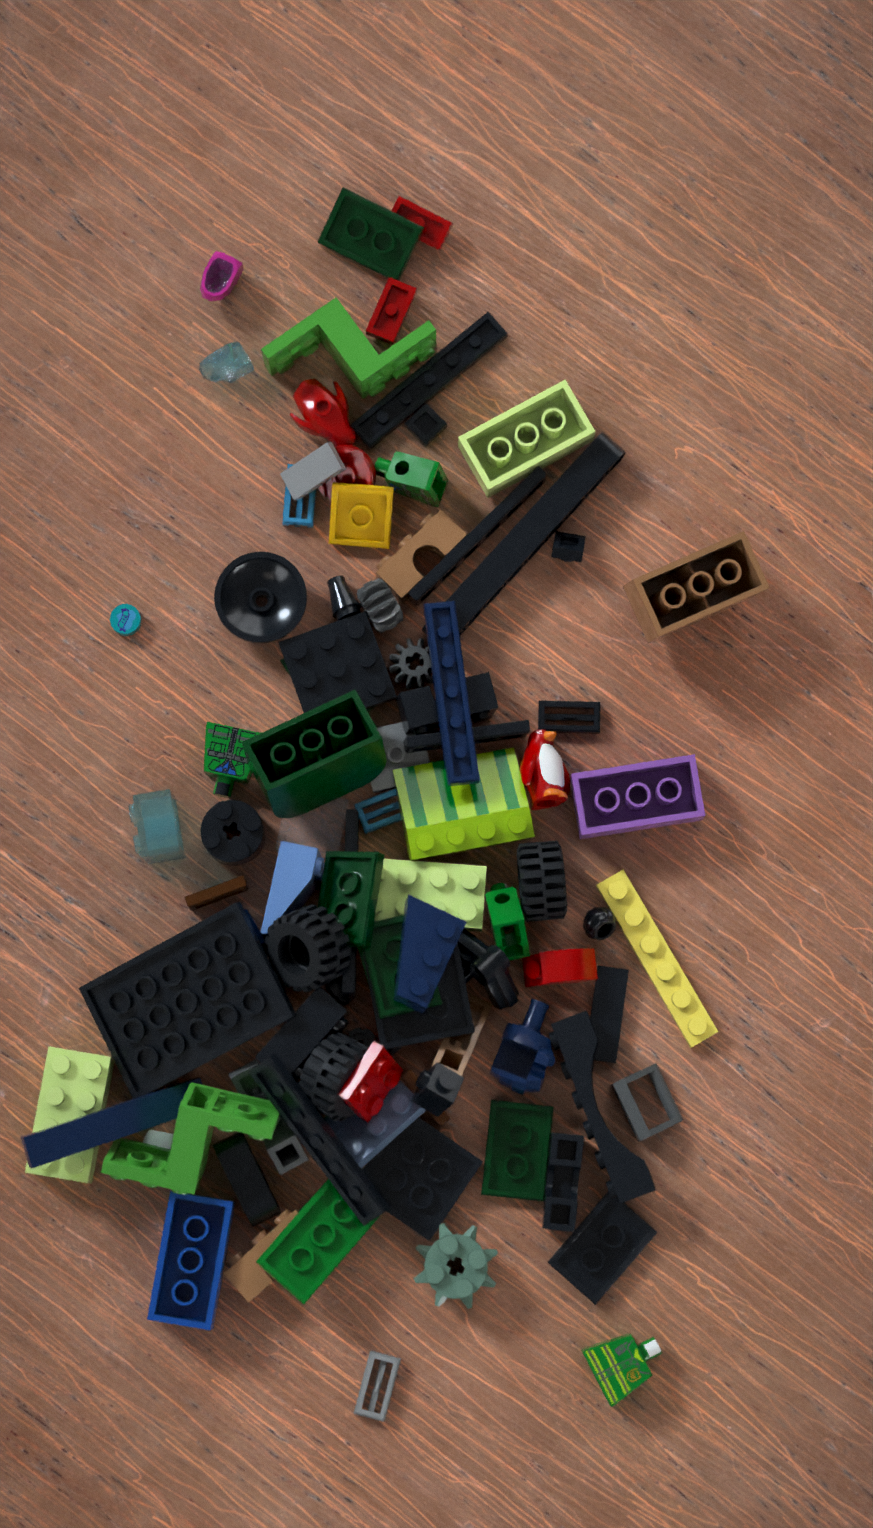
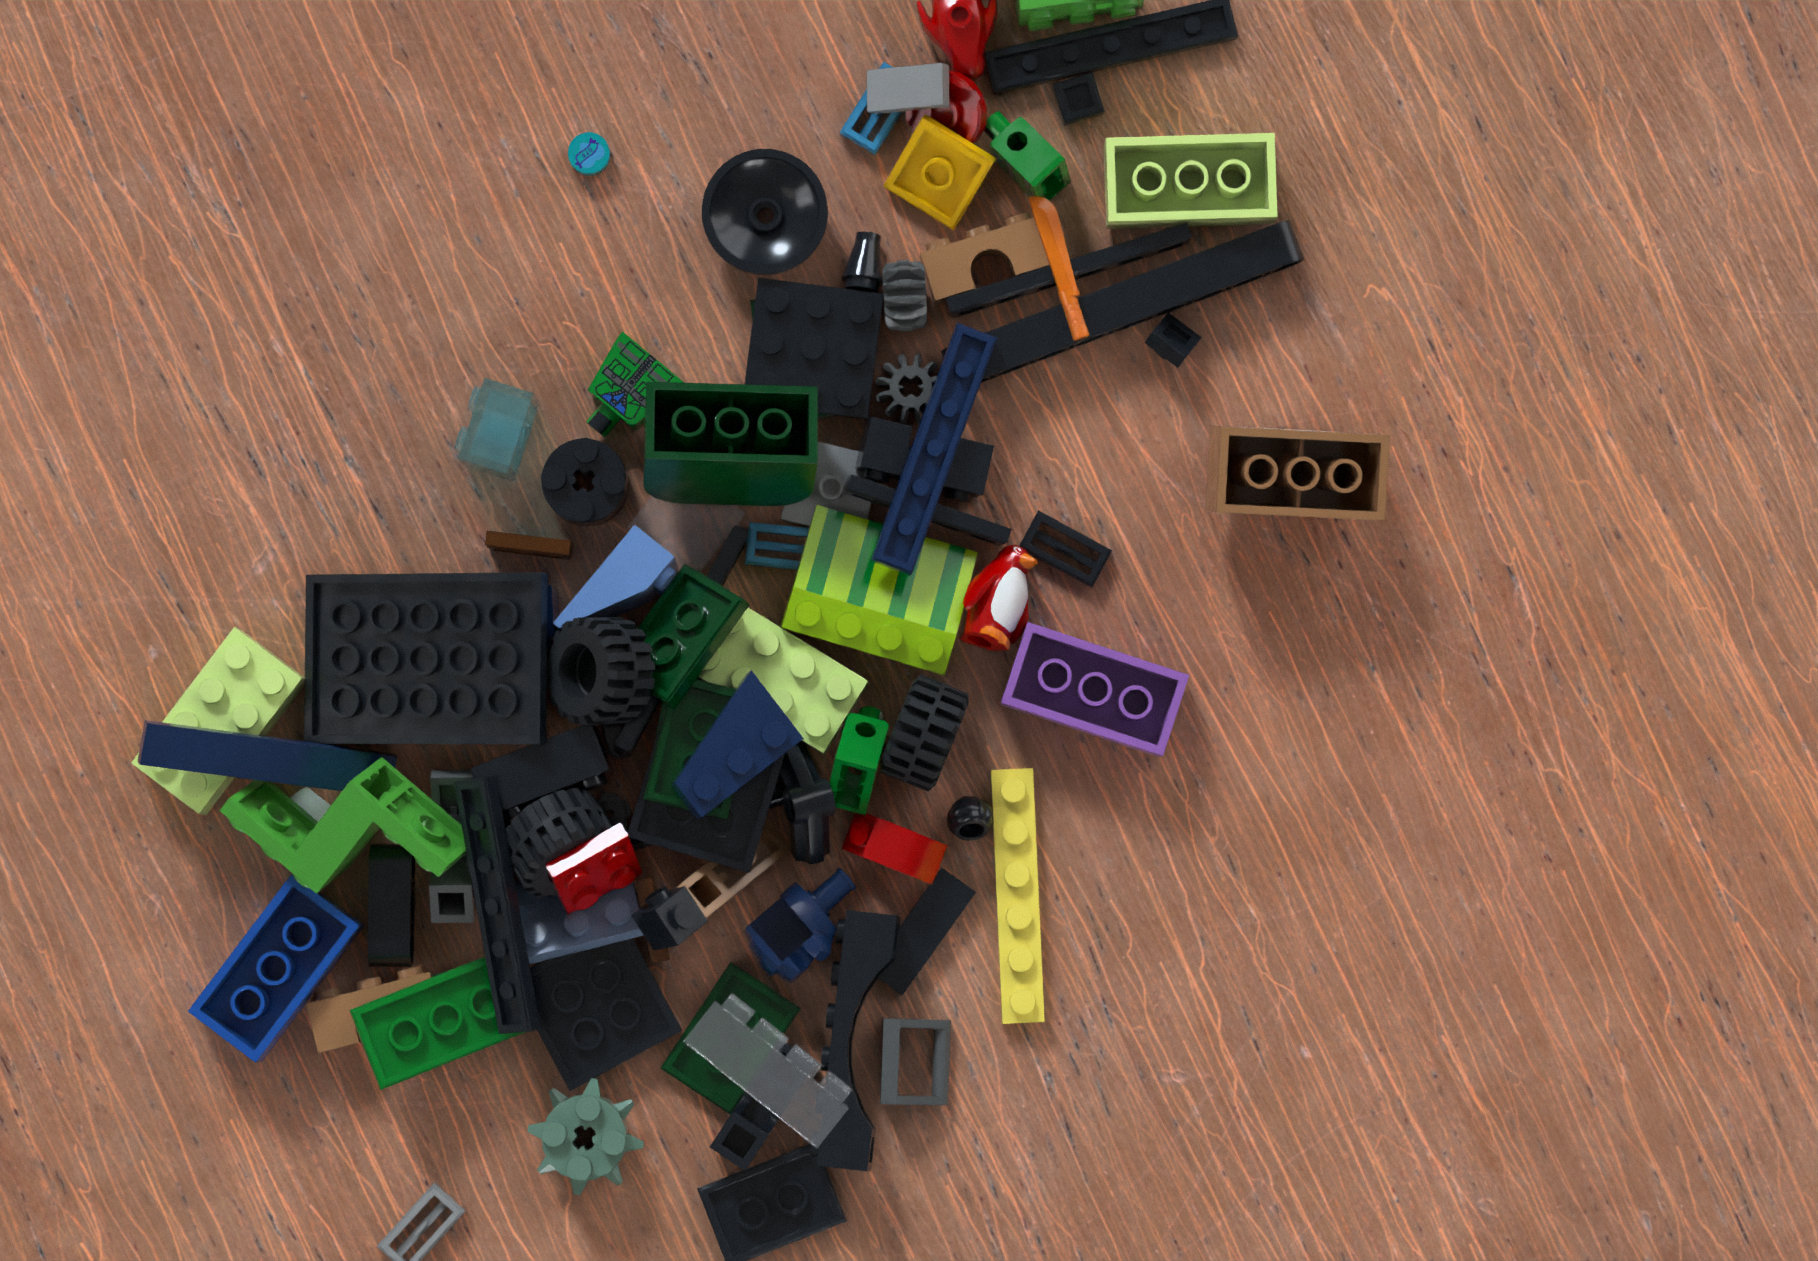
camera: 25 degrees right, 5 degrees up
none -> clear windscreen [683,993,853,1148]
none -> orange piece [1028,196,1089,341]

